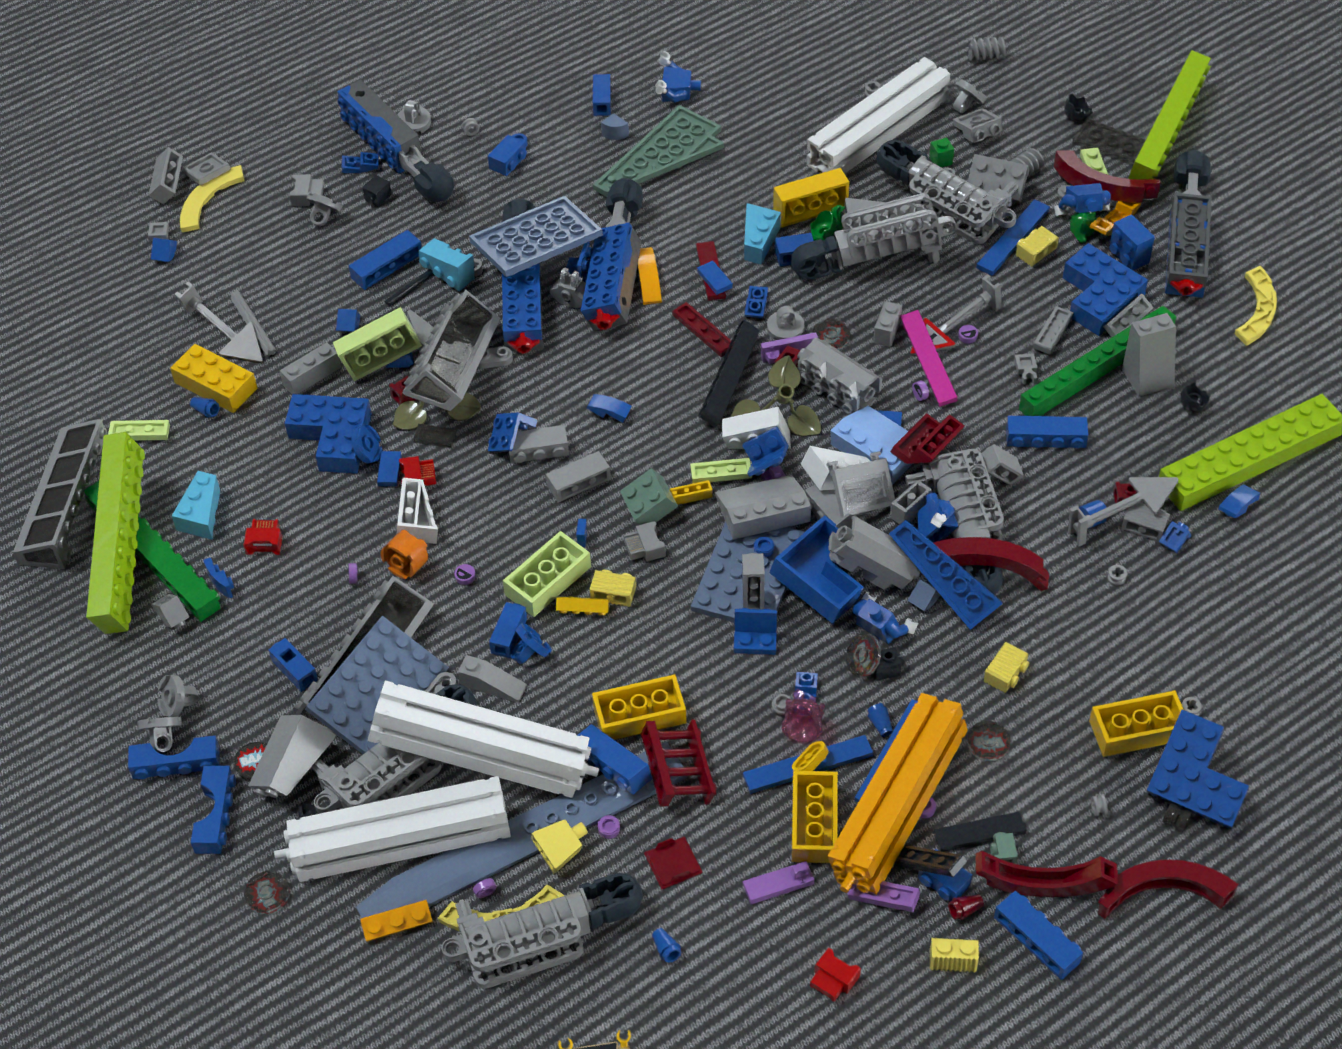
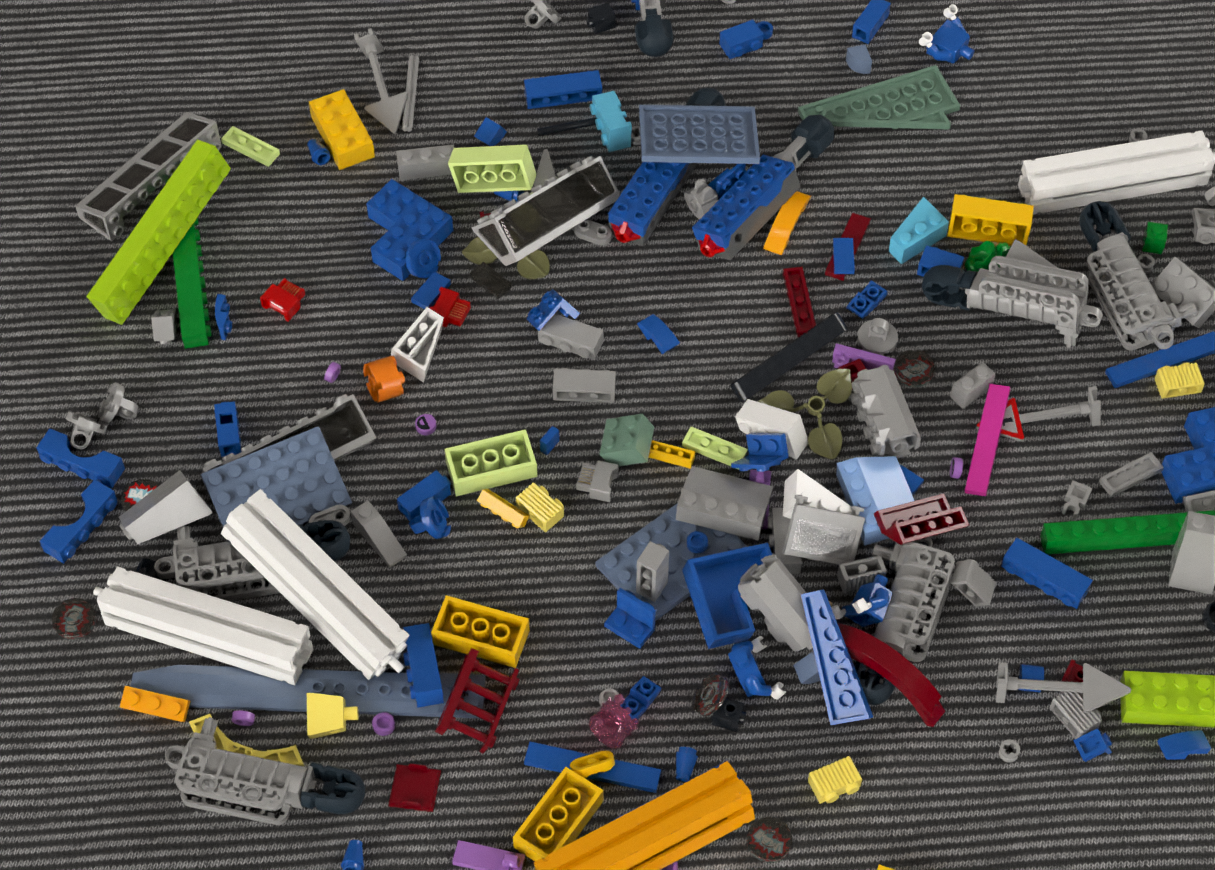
camera: 30 degrees right, 5 degrees up
medium azure wedge [172,471,220,540] -> none
medium lavender tile [958,325,978,344] -> none

